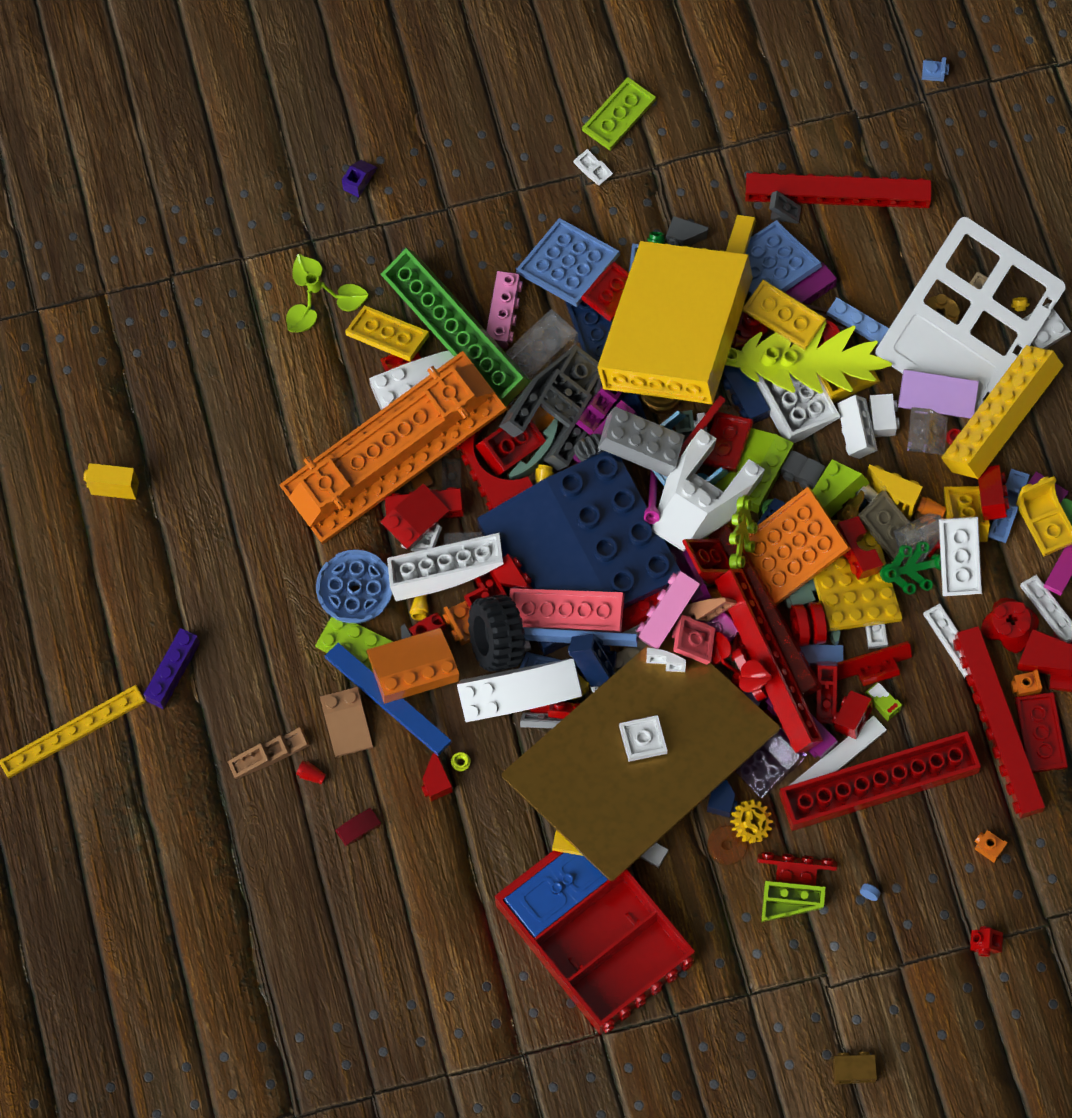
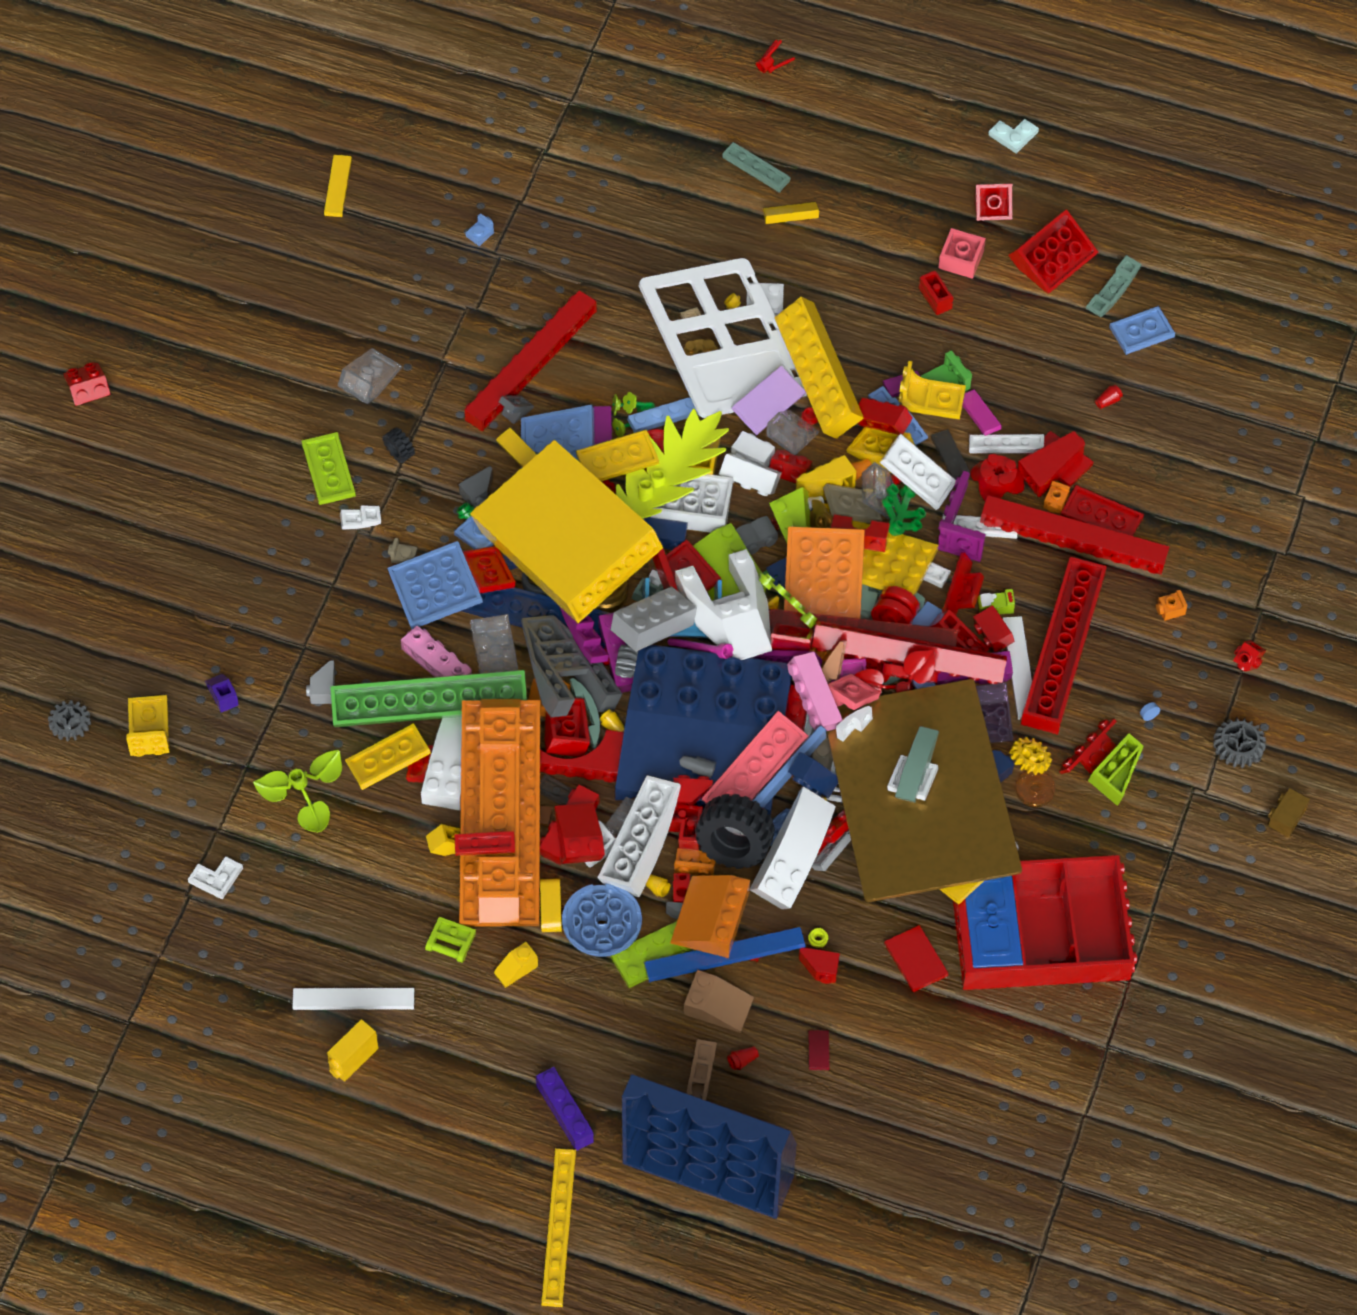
camera: 60 degrees left, 10 degrees down
none -> dark grey gear [48,700,91,741]
none -> yellow bracket [126,695,169,757]
none -> white plate [188,856,243,899]
none -> white tile [293,988,415,1010]
none -> light grey slope [306,661,335,704]
none -> clear slope [338,348,402,404]
none -> black tyre [382,427,415,463]
none -> dark tan bracket [388,538,418,564]
none -> lime plate [425,917,476,963]
none -> yellow slope [426,824,460,856]
none -> red plate [454,831,515,856]
none -> yellow slope [494,942,538,988]
none -> yellow beam [540,878,562,932]
none -> lime plant [612,392,655,438]
none -> dark blue piece [622,1074,797,1219]
none -> dark grey hinge [679,756,717,779]
none -> red bracket [769,449,813,484]
none -> red tile [884,925,948,992]
none -> sand green slope [895,726,939,803]
none -> clear smoke tile [931,429,971,480]
none -> magenta bracket [938,471,986,562]
none -> dark grey gear [1213,718,1266,768]

